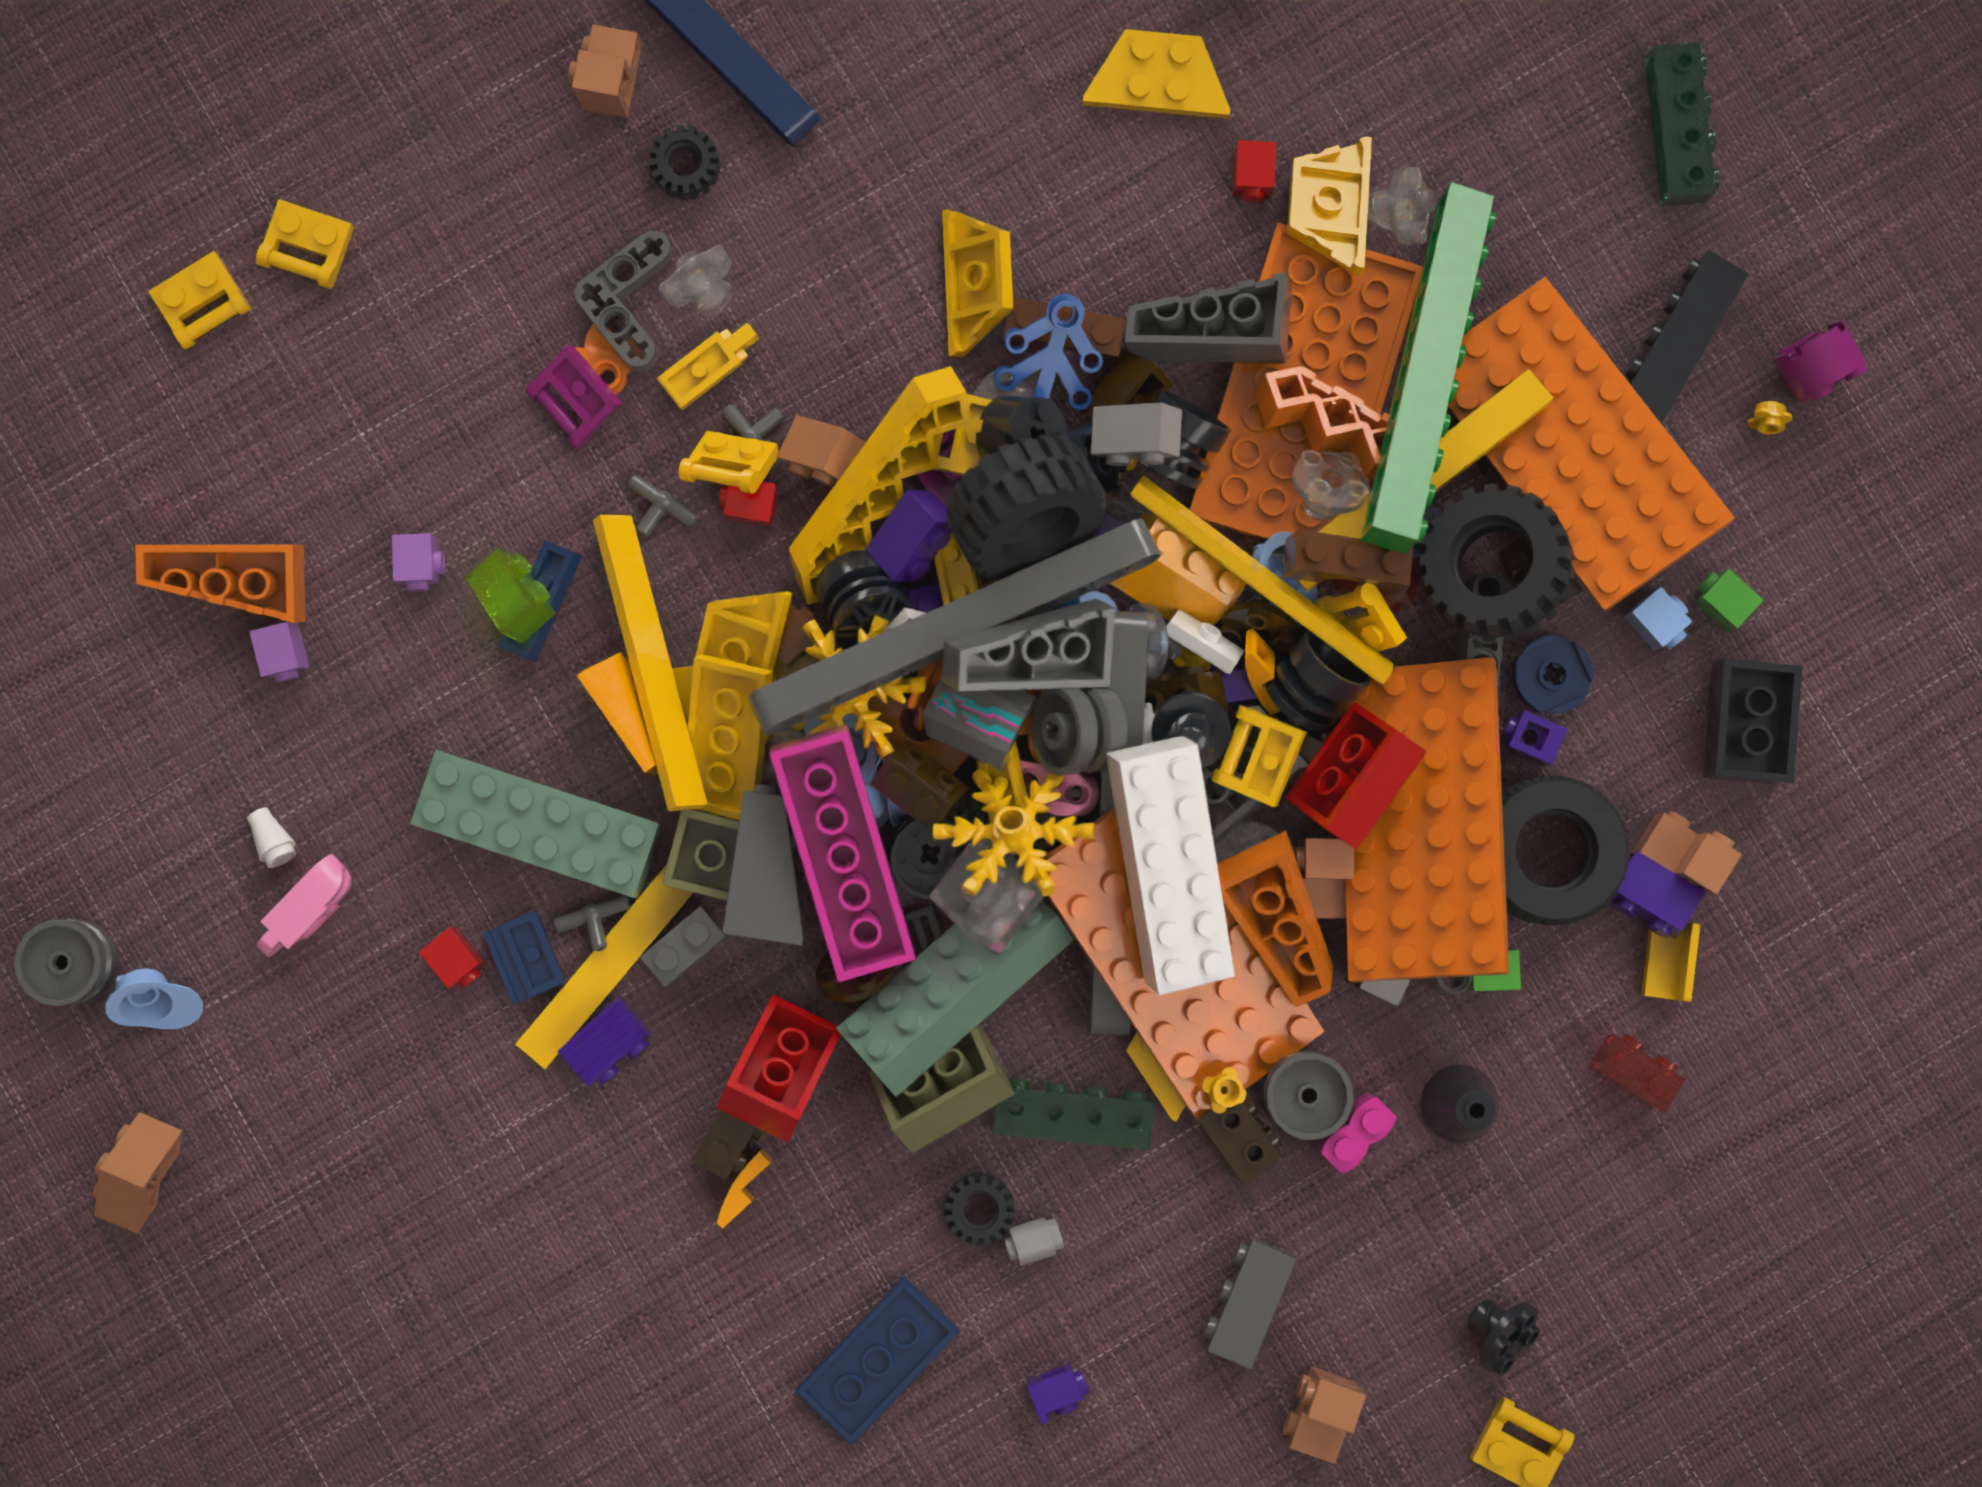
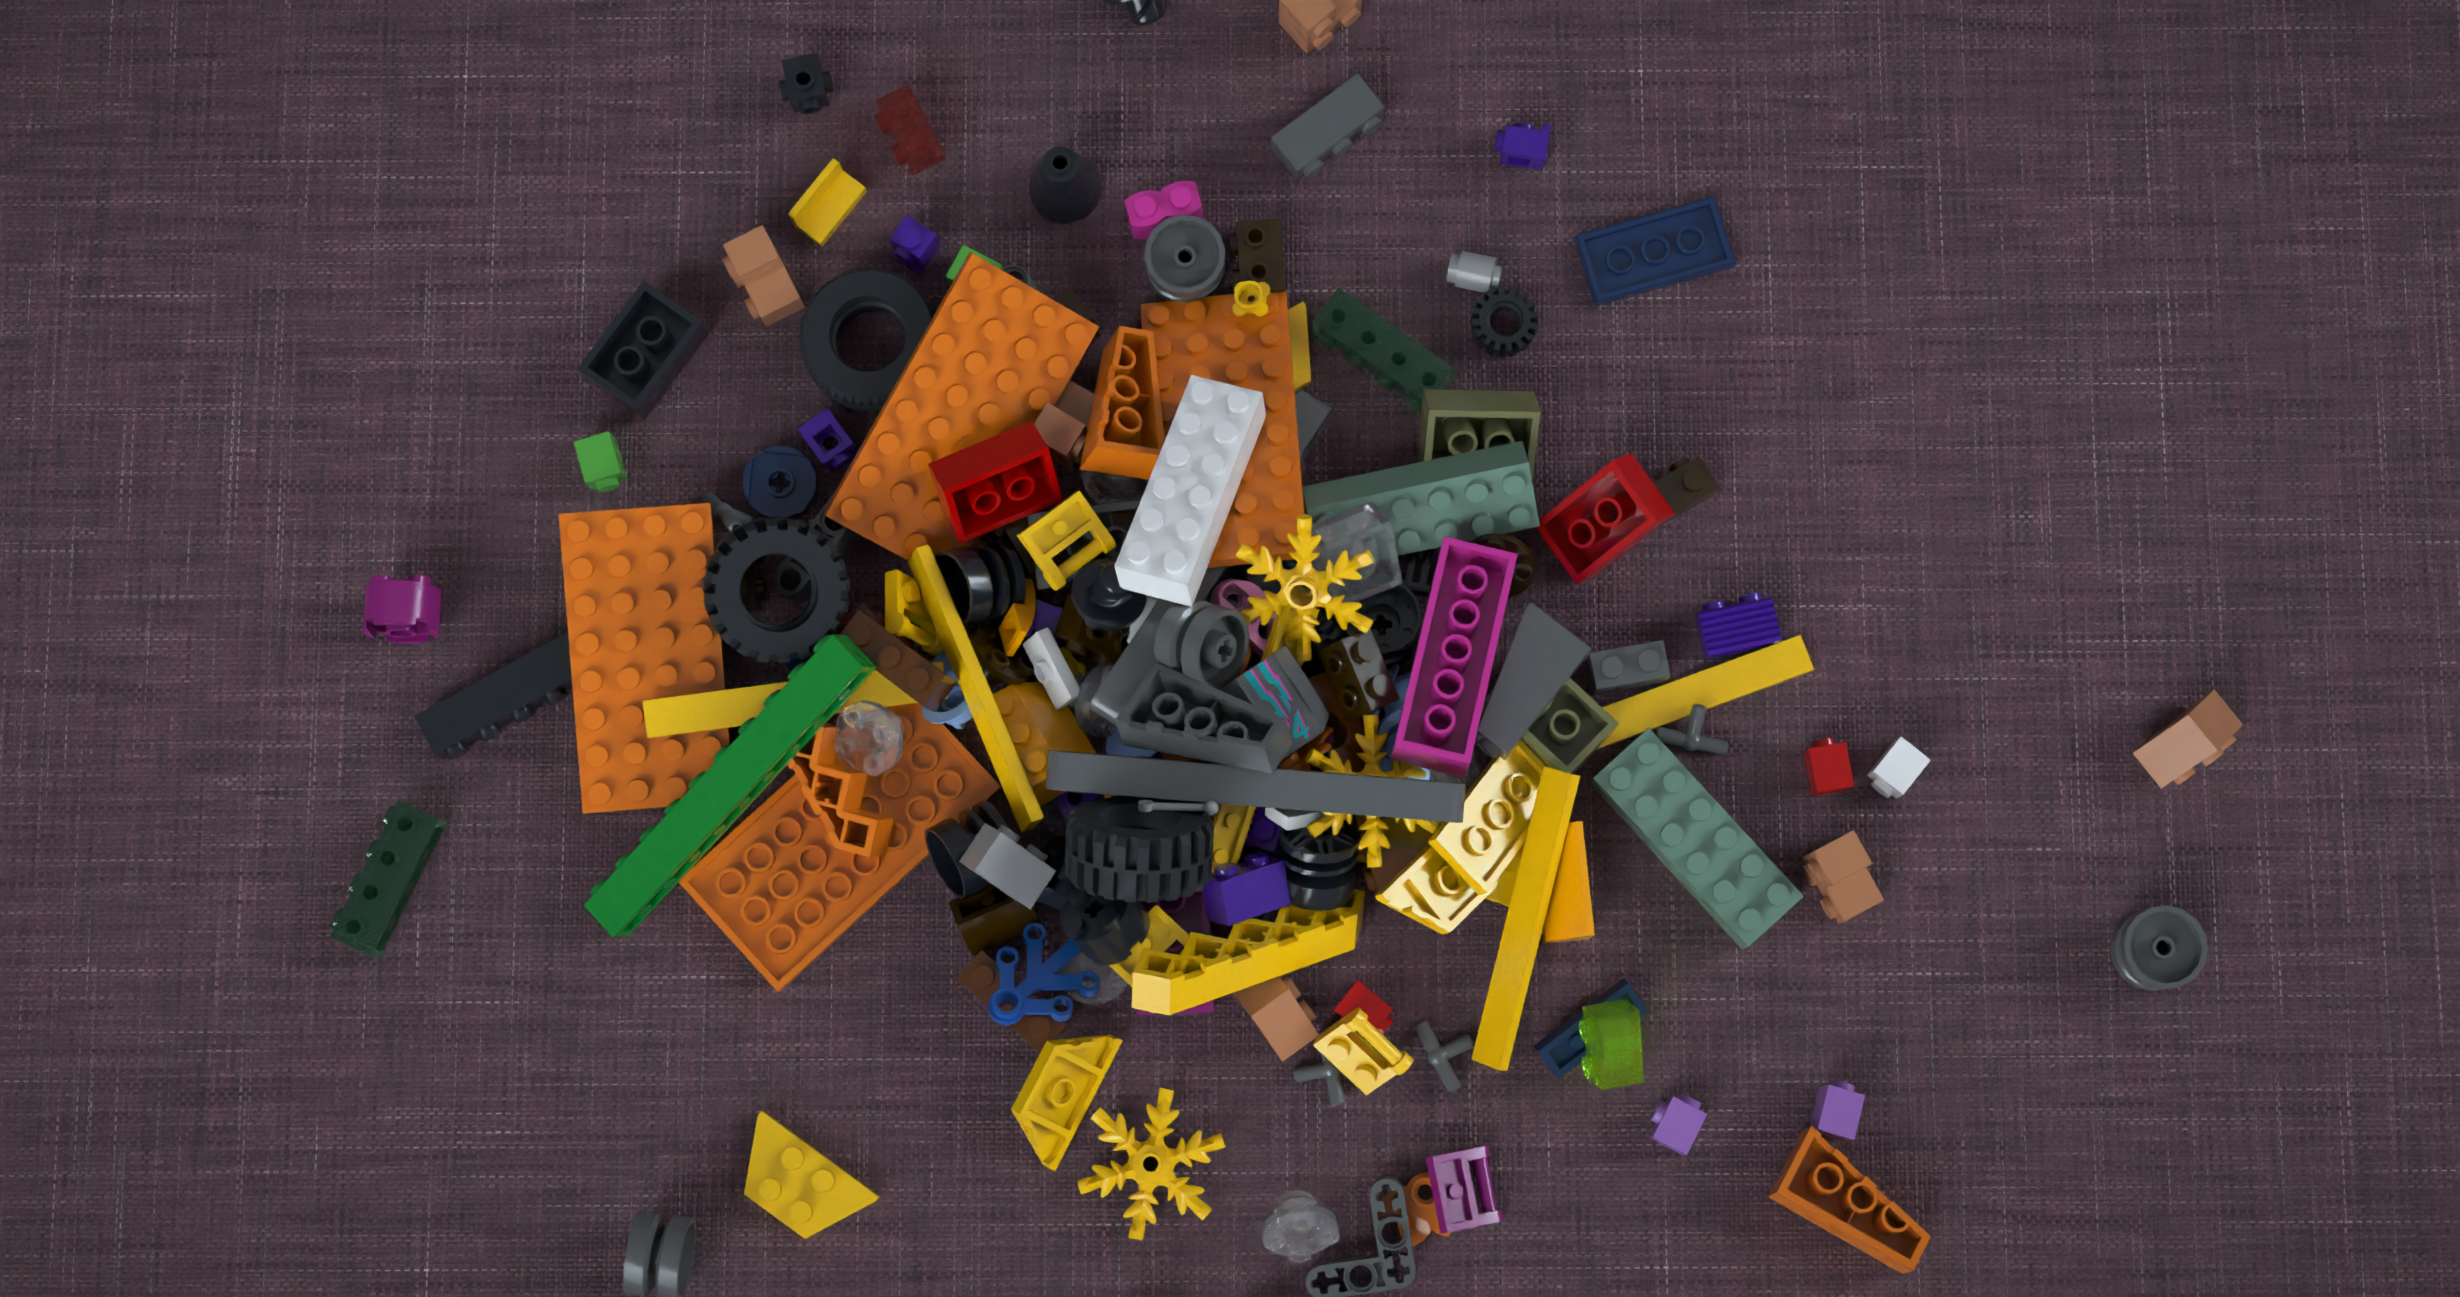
camera: 145 degrees left, 5 degrees down
light blue piece [105,968,203,1029] -> none
white cone [247,808,296,868] -> none
bright pink piece [256,854,352,957] -> none
dark blue plate [483,910,567,1005] -> none
yellow hinge [657,323,759,411] -> none
light orange slope [717,1148,773,1229] -> none
dark grey wedge [1125,272,1292,363] -> none
red brick [1232,140,1276,202] -> none
yellow wing [1287,137,1372,275] -> none
clear plate [1367,167,1436,246] -> none
dark purple brick [1611,851,1706,939] -> none
light blue brick [1623,587,1692,651] -> none
yellow plate [1747,401,1793,434] -> none
none -> dark grey piece [702,492,755,533]
none -> black brick [779,53,834,114]
none -> dark purple brick [890,215,941,275]
none -> yellow piece [1077,1088,1225,1241]
none -> light grey hinge [1138,800,1218,816]
none -> nougat brick [1801,830,1884,924]
none -> white brick [1867,737,1931,798]

